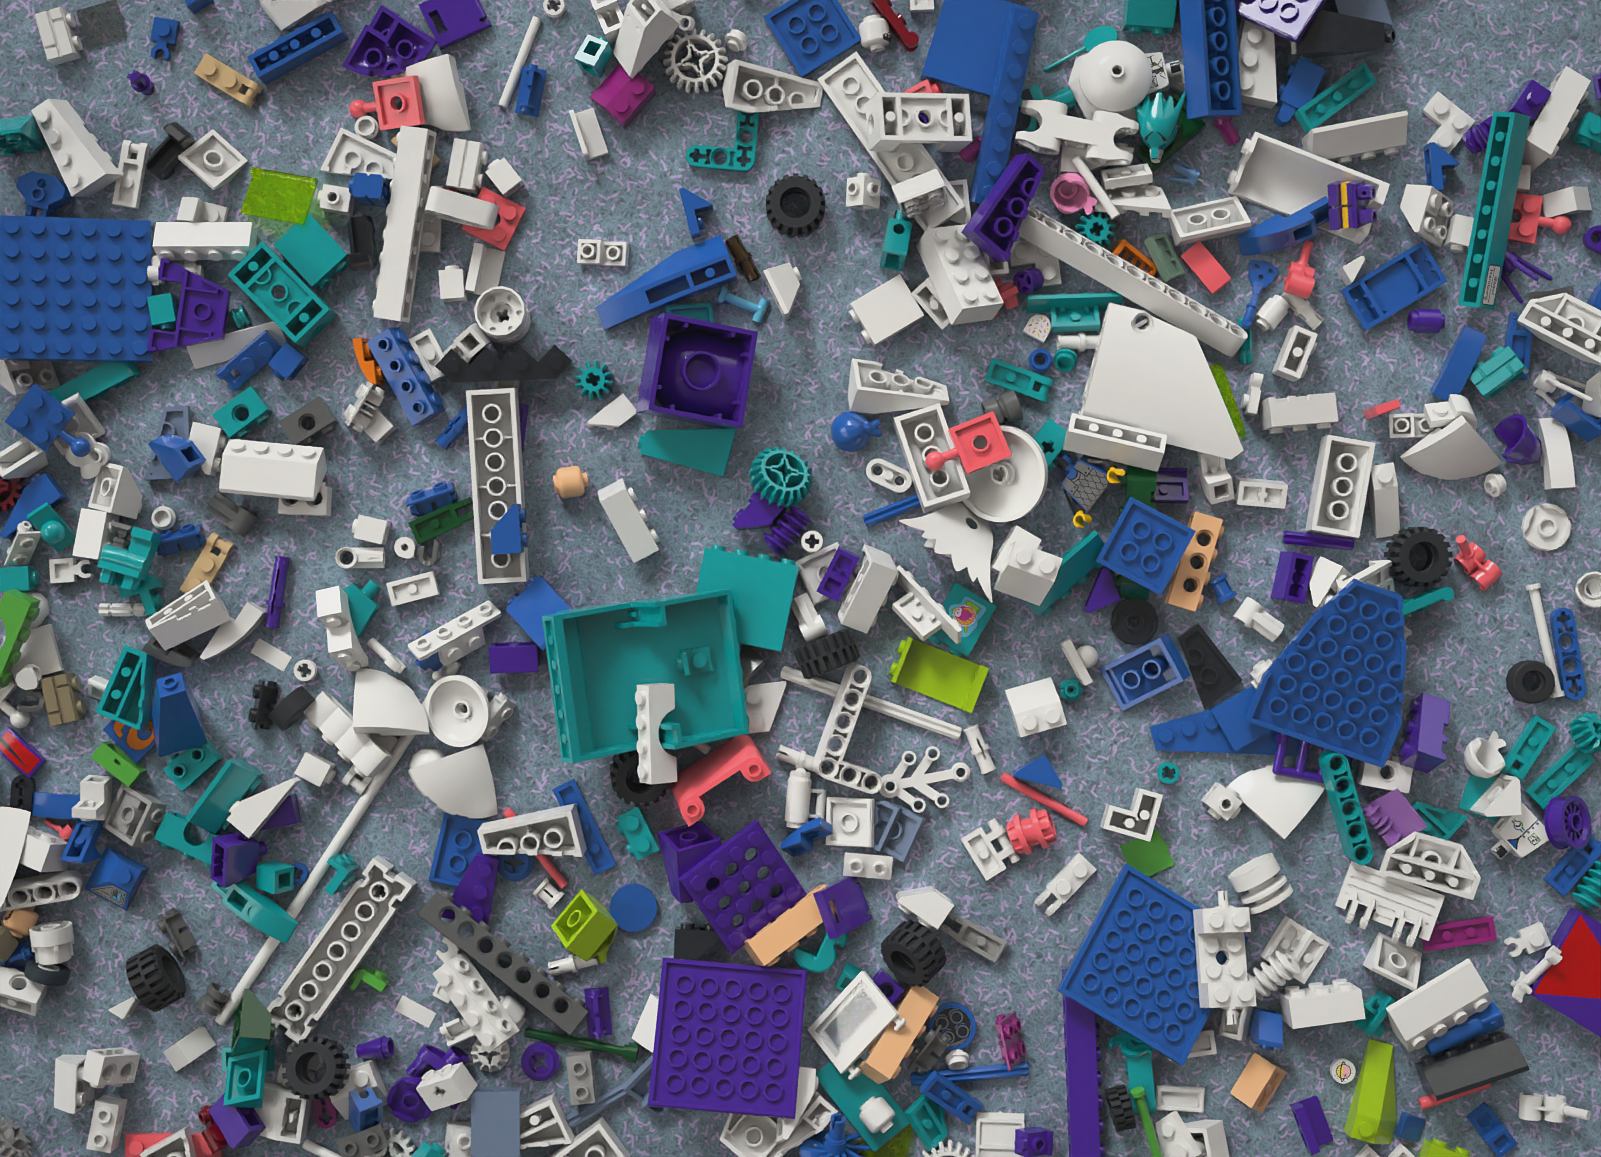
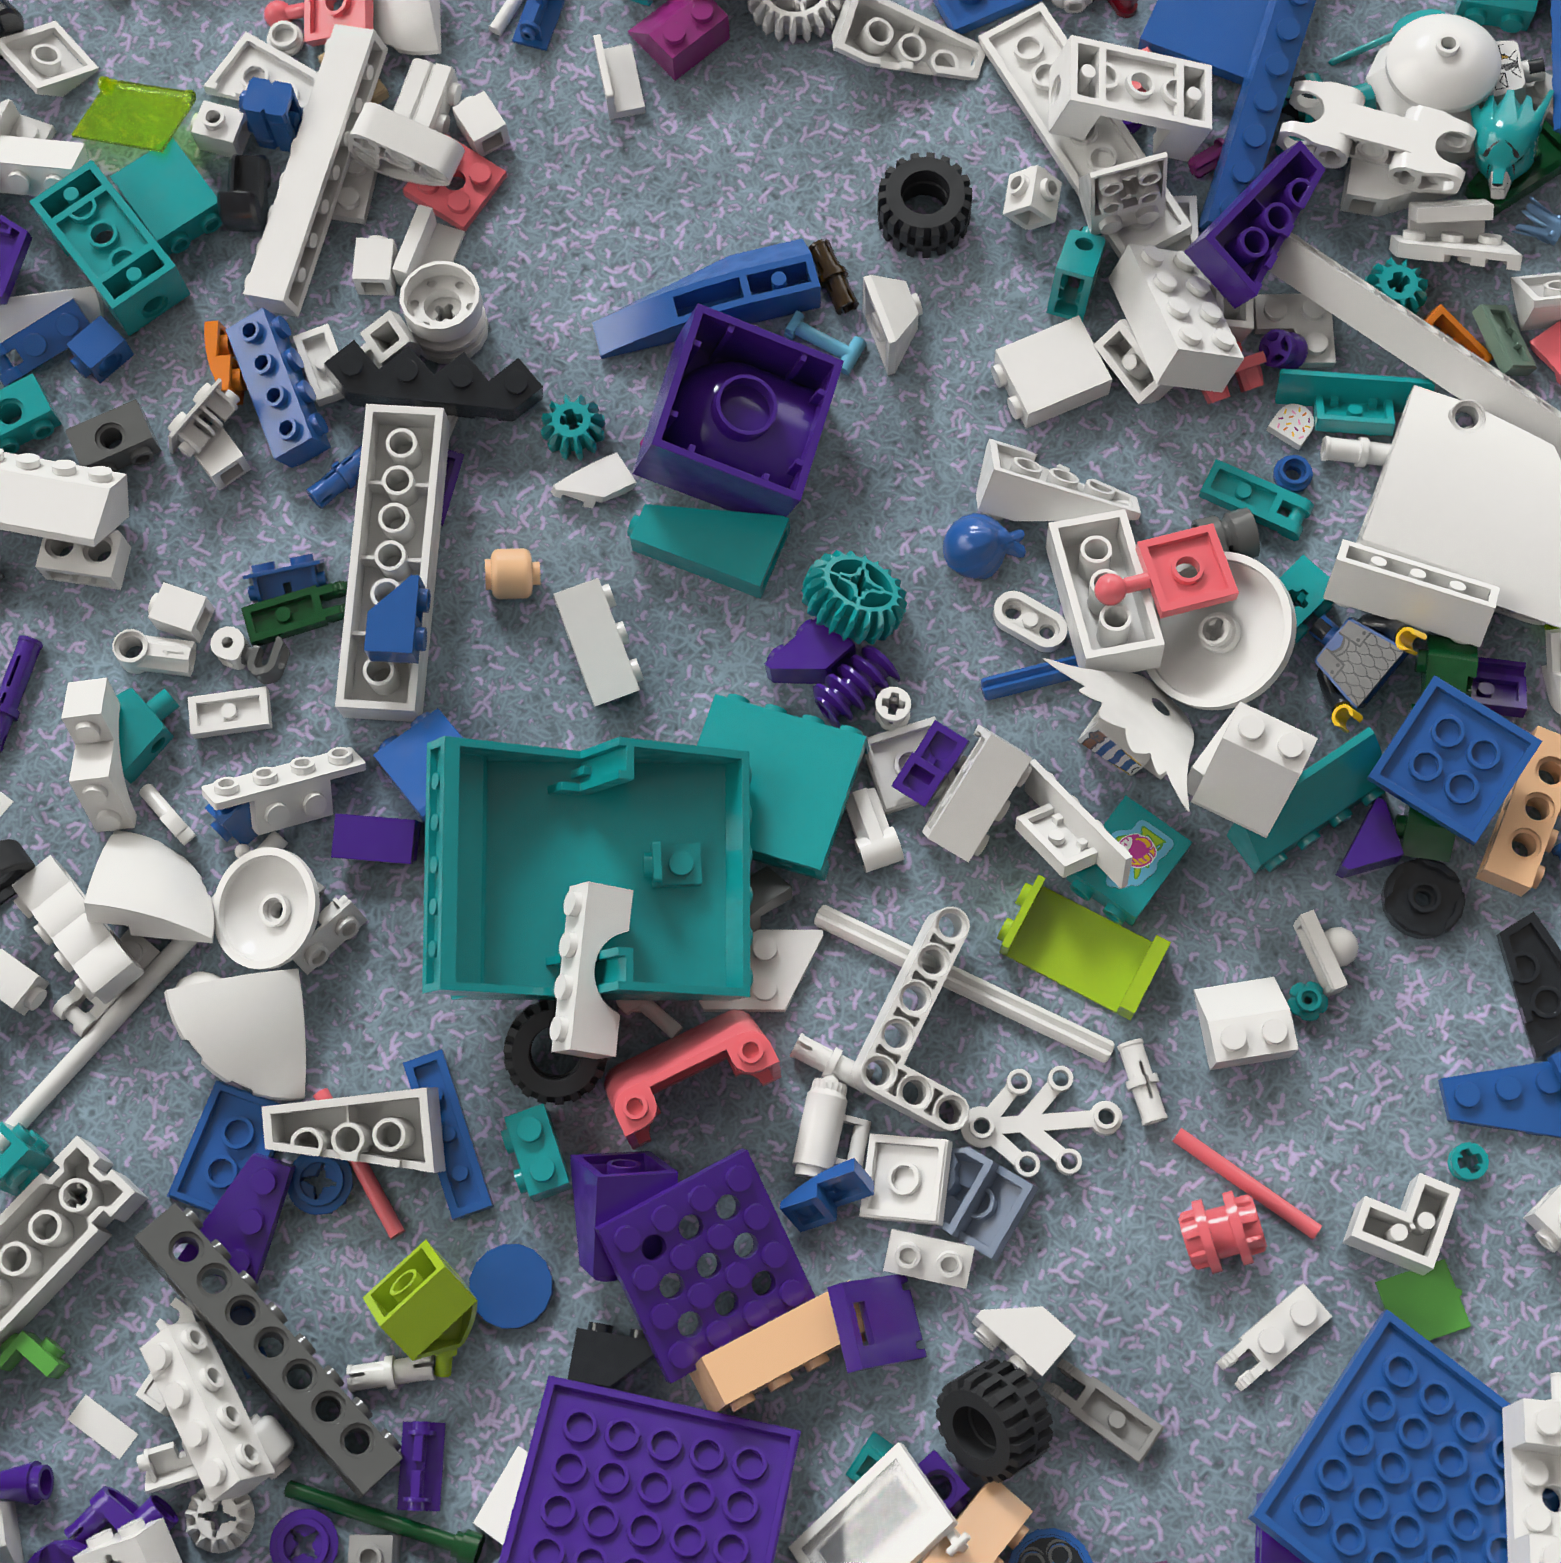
camera: 10 degrees right, 15 degrees down
teal bush [231,305,252,329] -> none
white bush [294,660,317,681] -> none
white bush [532,878,565,909] -> none
white slope [577,239,630,267] -> none
blue slope [679,188,713,239] -> none
teal beam [686,111,759,173] -> none
teal animal [793,922,848,973] -> none
black tyre [794,629,860,679] -> none
white plate [961,818,1020,881] -> none
blue slope [1013,754,1062,789] -> none
bright pink hat [1050,172,1098,215] -> none
teal plate [1054,349,1078,372] -> none
white bar [1072,156,1120,220] -> none
blue slope [1100,633,1191,711] -> none

